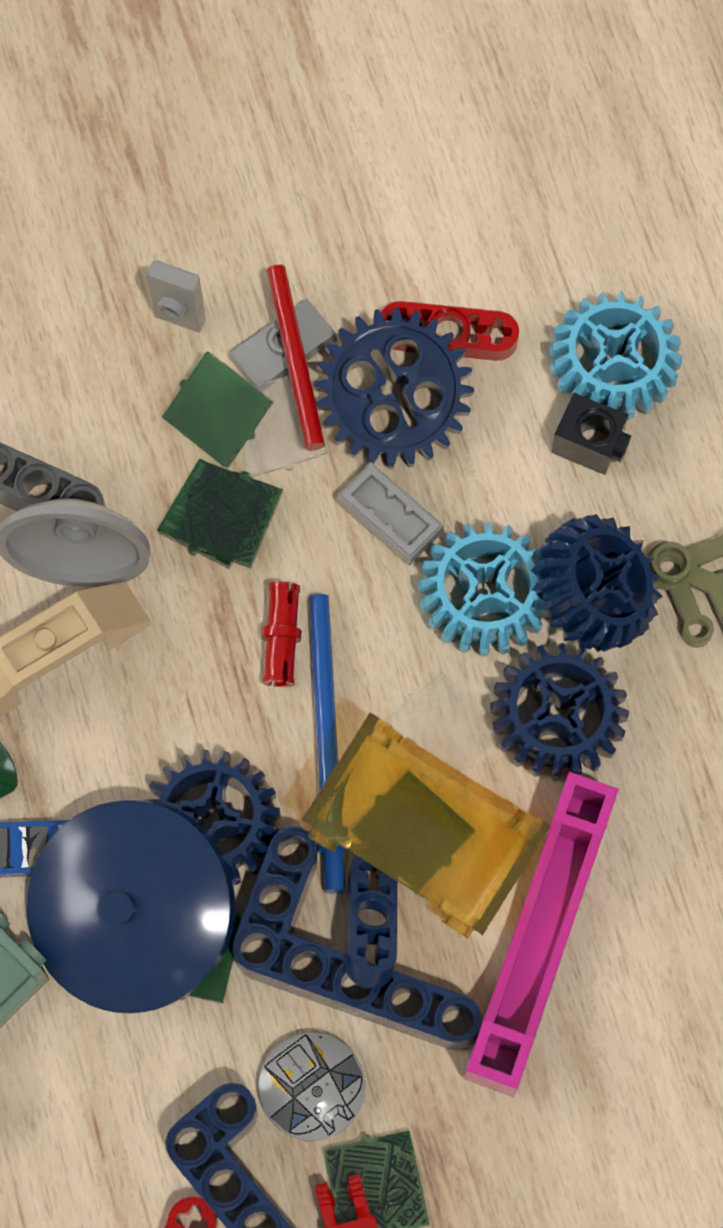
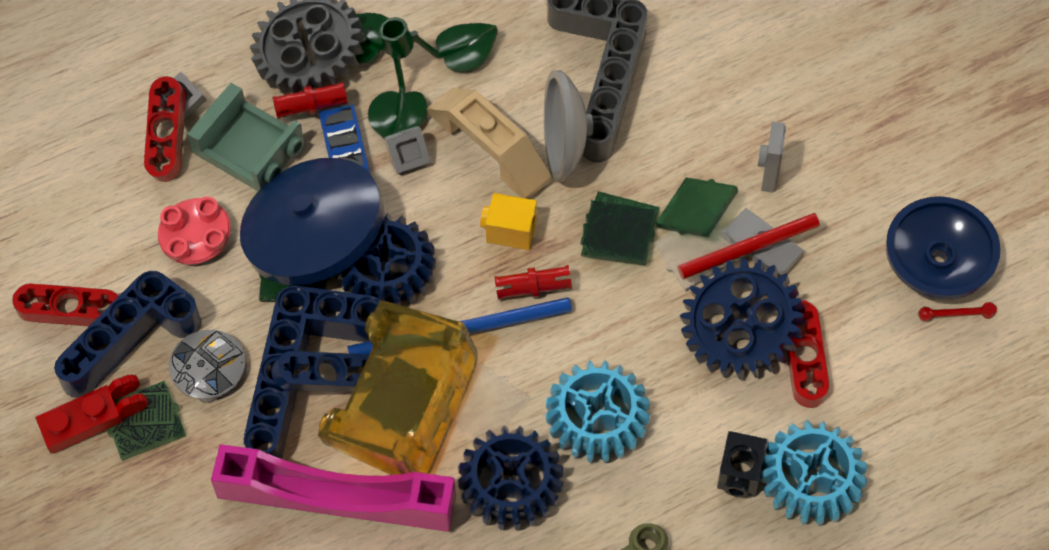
camera: 80 degrees right, 10 degrees down
light grey plate [337,462,444,565] -> none
dark blue gear [531,514,662,652] -> none
none -> coral dish [158,196,231,265]
none -> light grey plate [384,126,431,174]
none -> yellow brick [480,193,537,250]
none -> dark blue dish [886,196,1001,299]
none -> red hinge [918,302,997,321]

